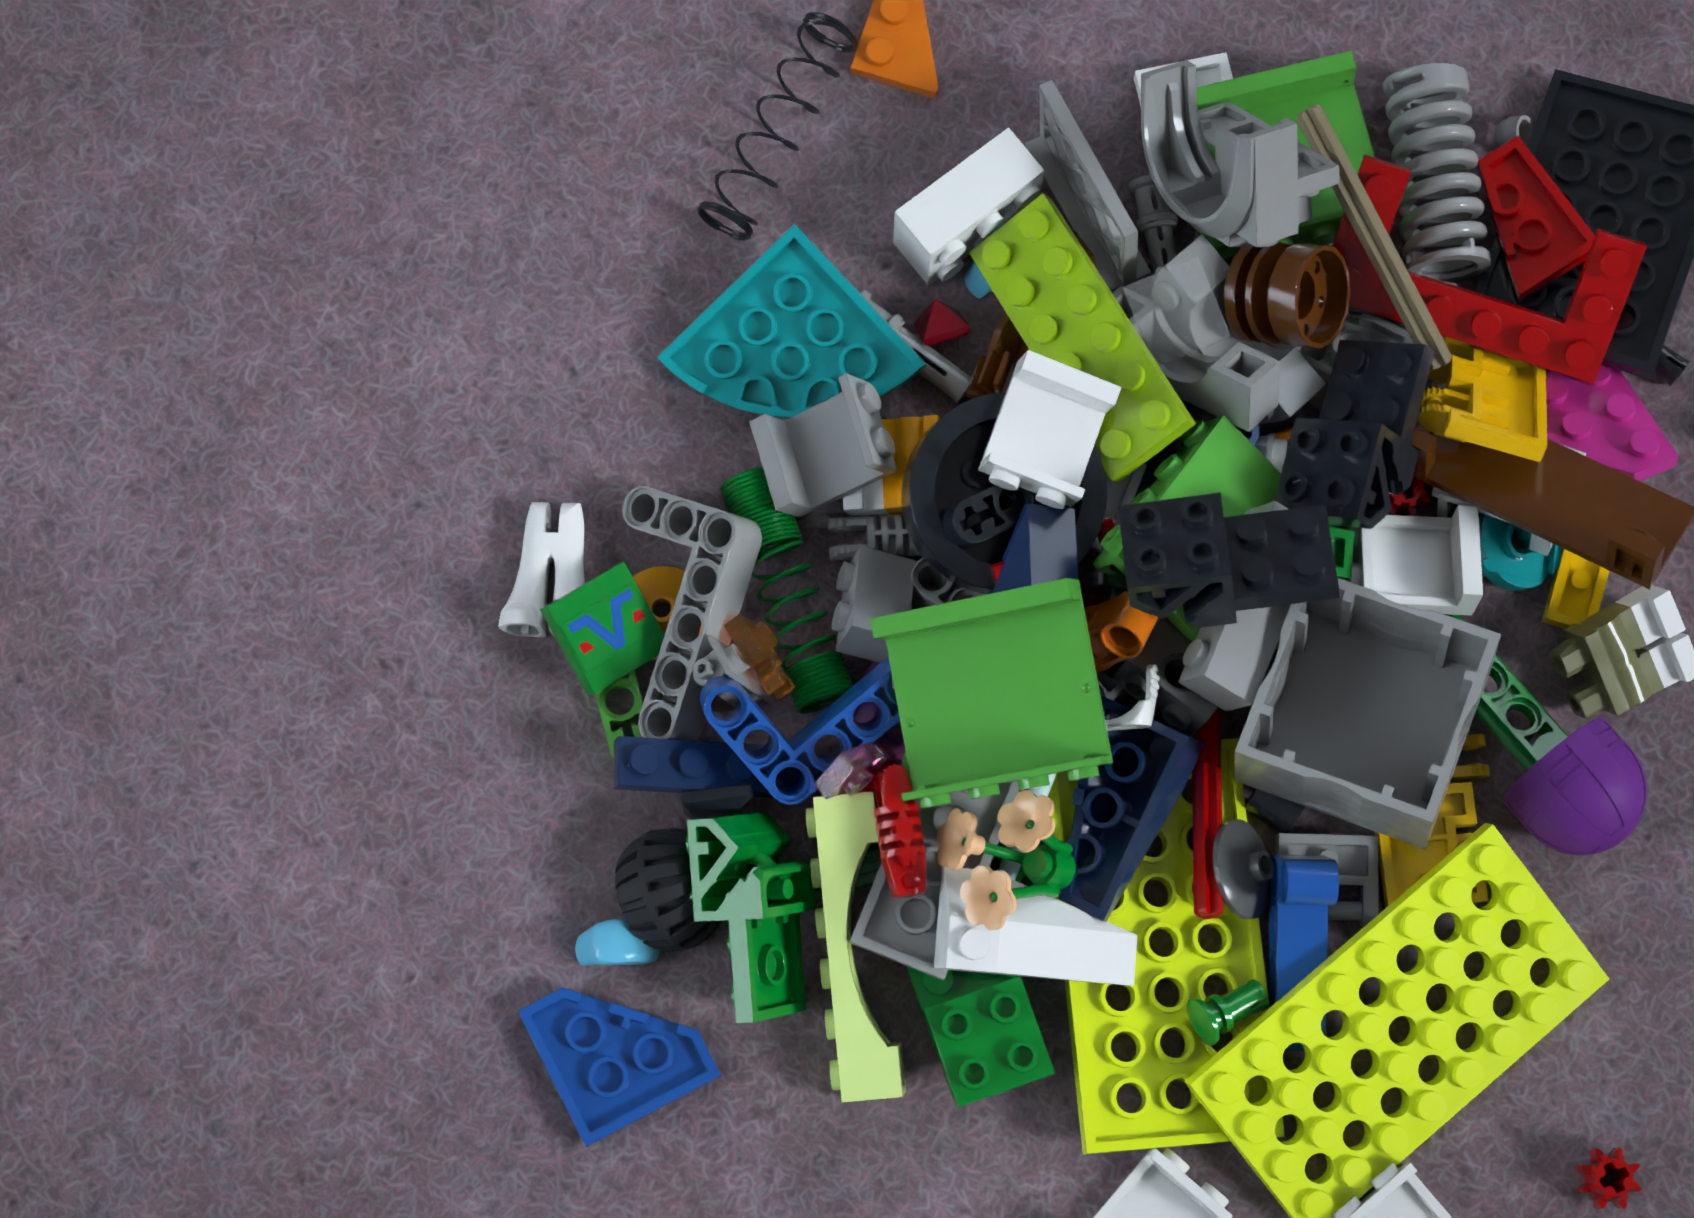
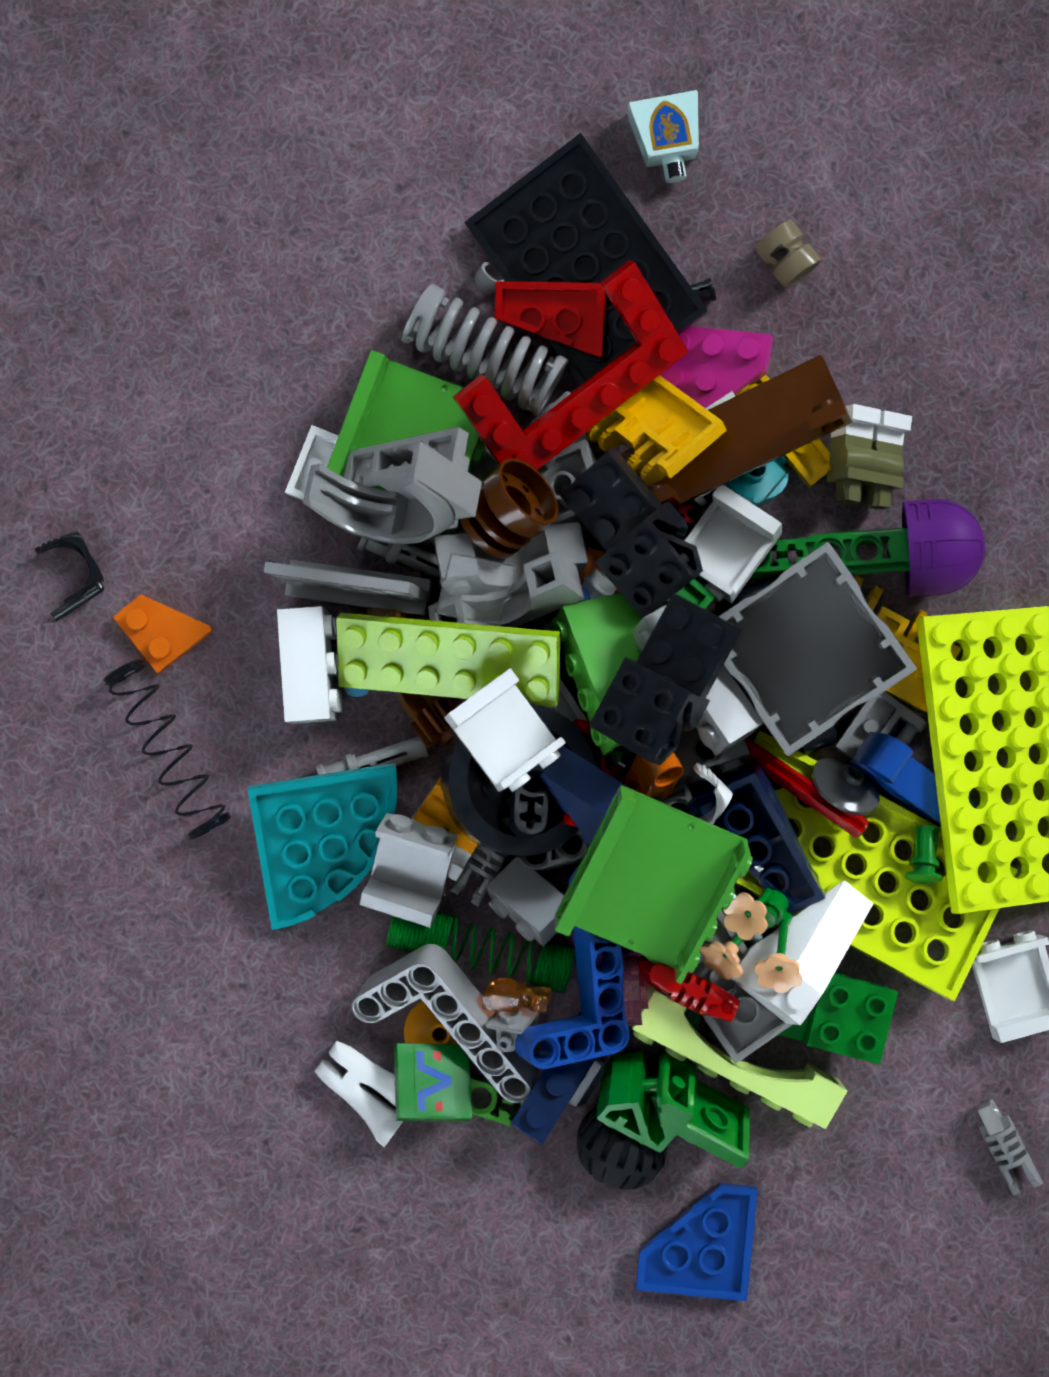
camera: 60 degrees left, 10 degrees up
medium azure hair [575,919,660,966] -> none
dark red slope [914,299,971,346] -> none
dark tan axle [1297,104,1451,371] -> none

